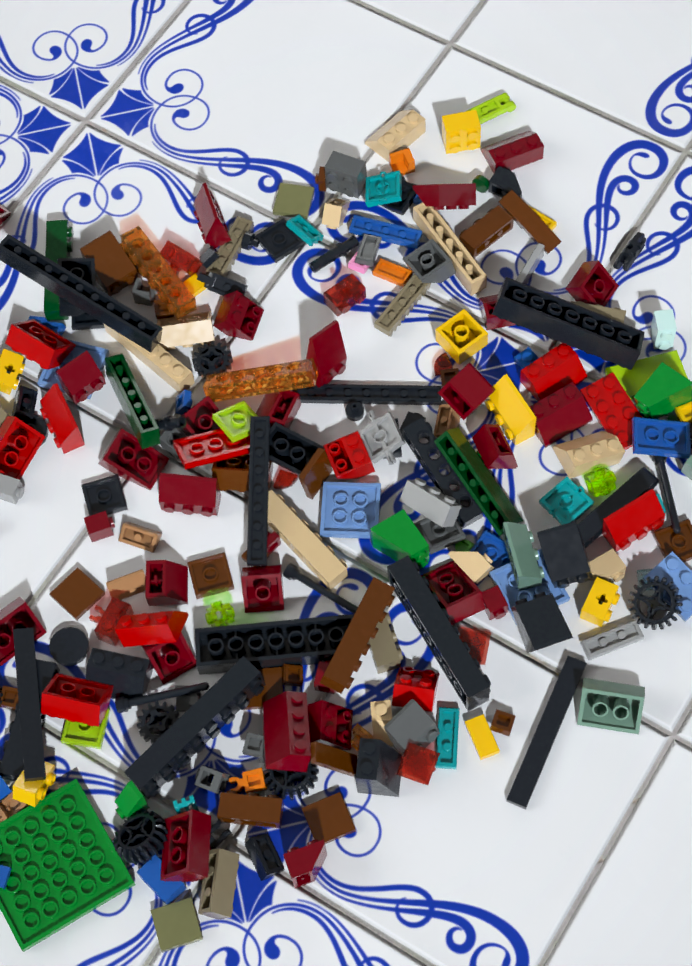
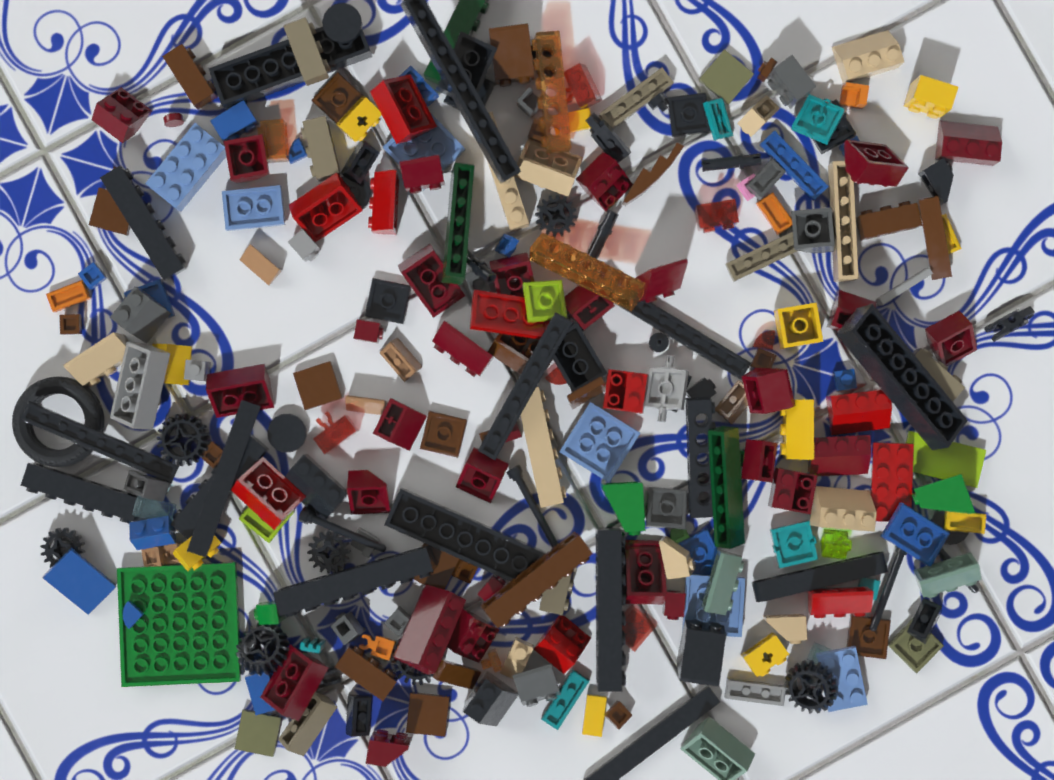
camera: 20 degrees right, 25 degrees up
red slope [114,611,189,647] -> none
dark red slope [193,183,232,248] -> none
black tile [199,246,219,268] -> none
clear neon green brick [205,600,235,627] -> none
clear red piece [397,742,440,785] -> none
light grey brick [399,478,462,527] -> none
lime plate [467,93,516,124] -> none
dark green tile [472,175,489,193] -> none
black slope [537,521,593,589] -> none
light aqua brick [650,309,677,350] -> none
none -> black pin [582,210,619,268]
none -> reddish brown slope [622,142,684,206]
none -> dark red slope [768,468,818,515]

